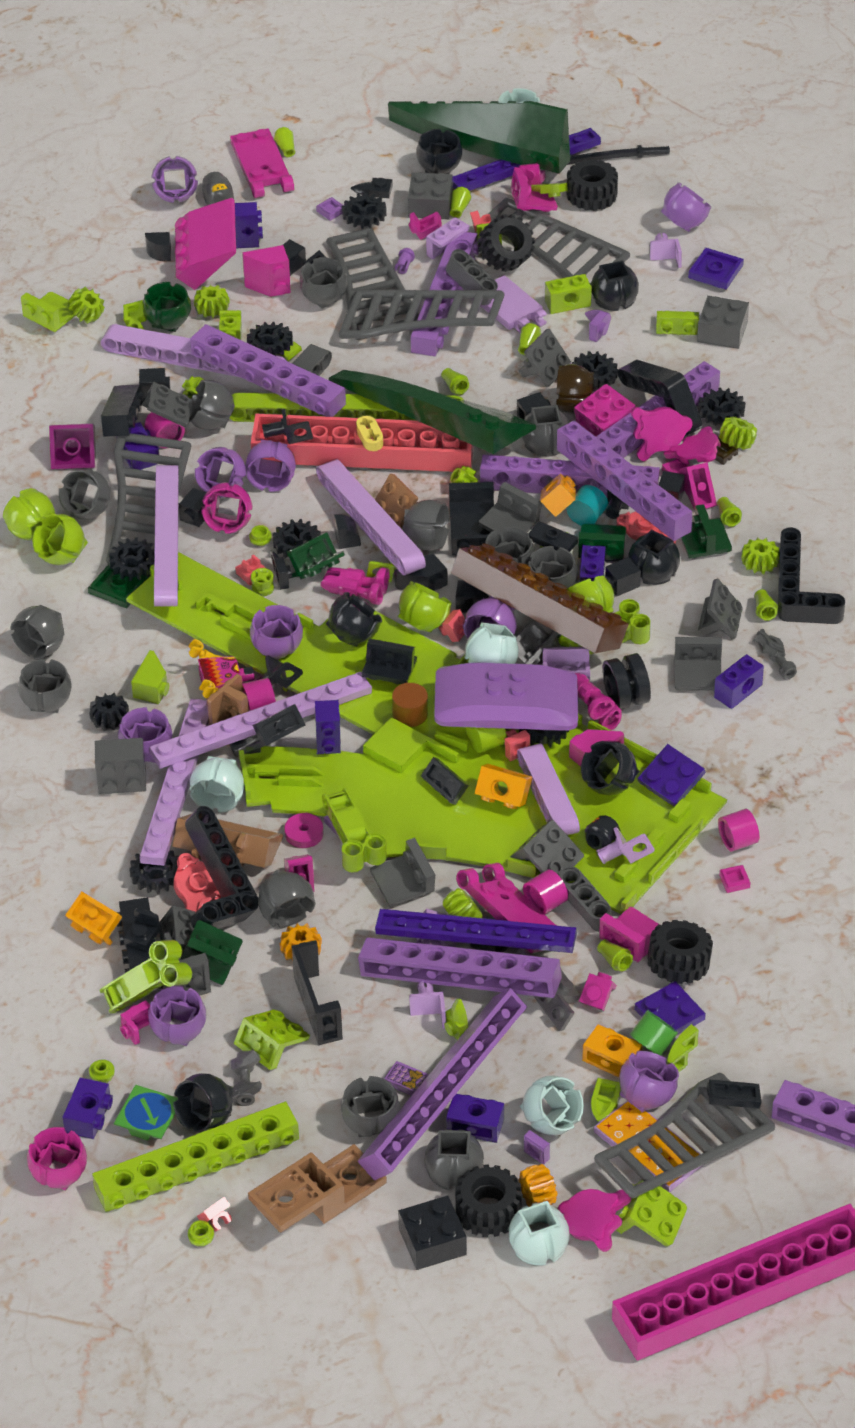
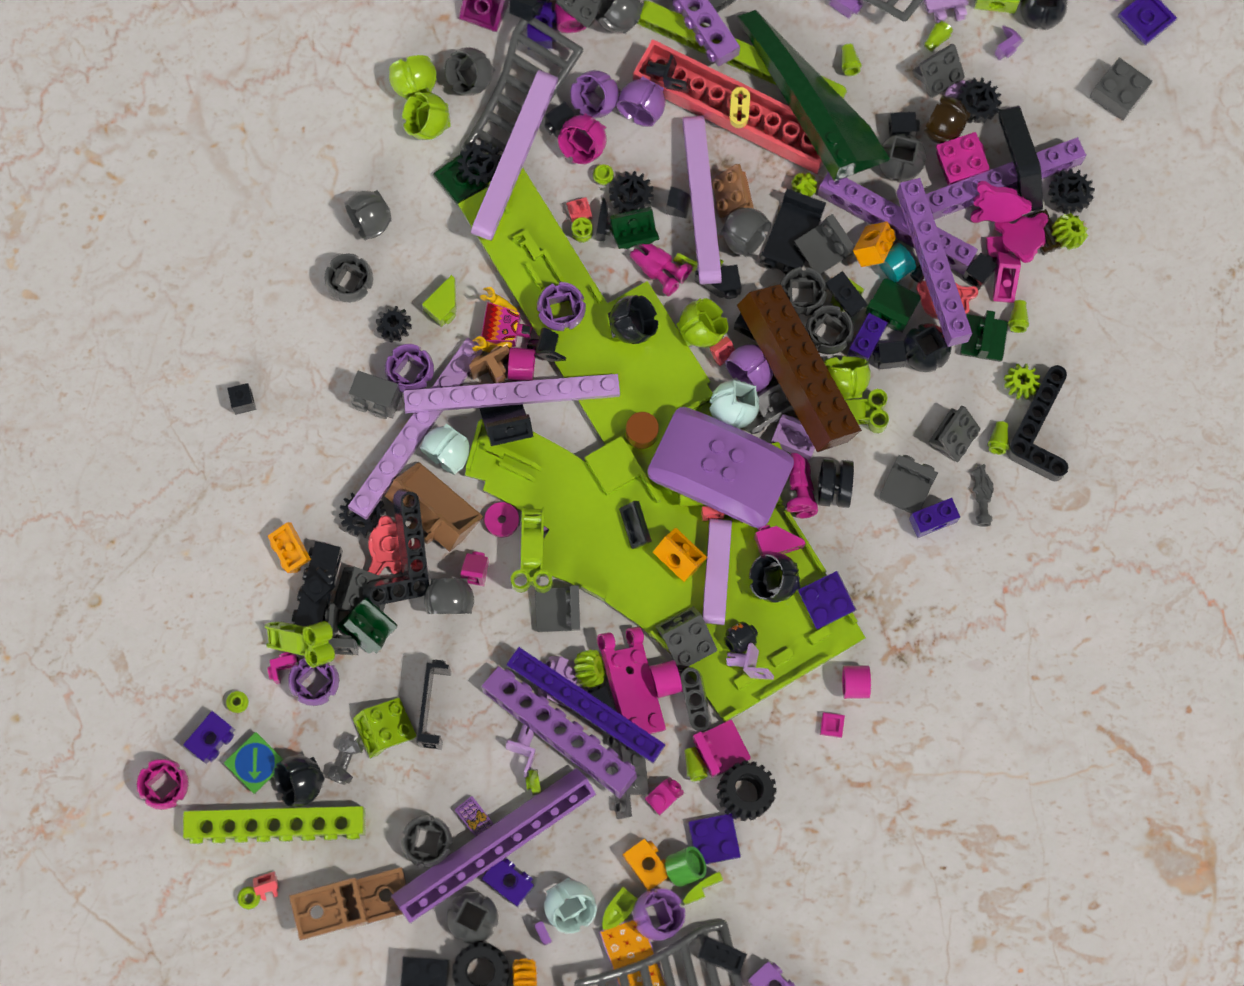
camera: 20 degrees right, 30 degrees up
light orange gear [280,923,322,961] -> none
dark purple brick [315,700,341,754] -> none
black bracket [362,638,417,684] -> none
lime bracket [656,311,699,335] -> none

